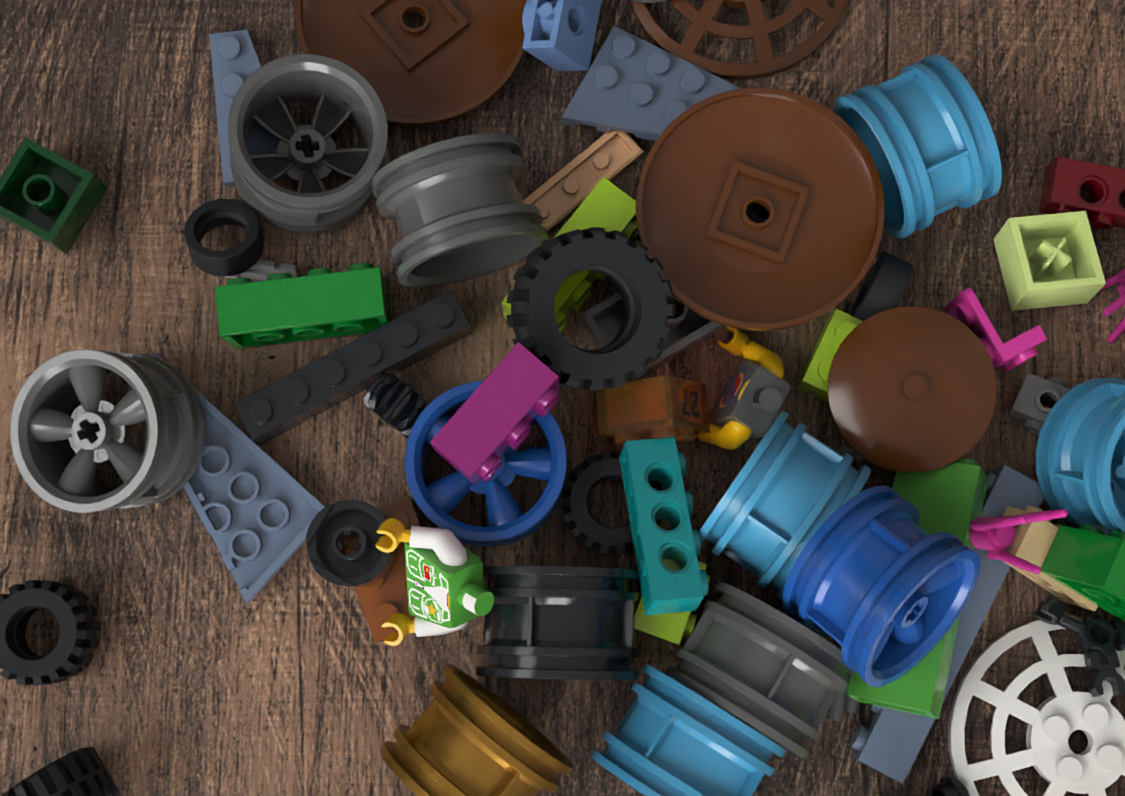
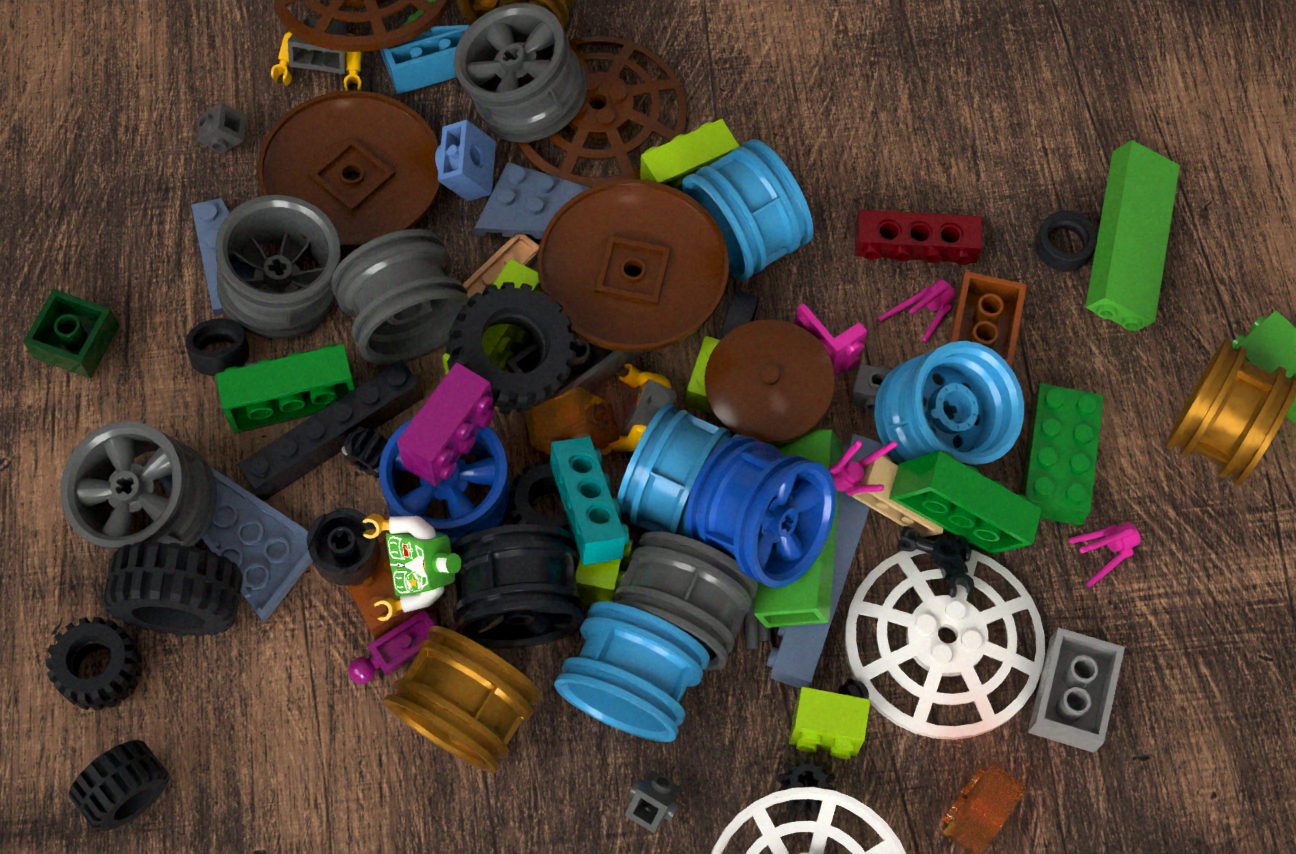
camera: 10 degrees left, 15 degrees down
yellowish green brick [993,211,1106,311] -> none
none -> black tyre [103,542,243,636]
none -> magenta plate [348,609,435,684]
none -> lime brick [640,119,740,191]

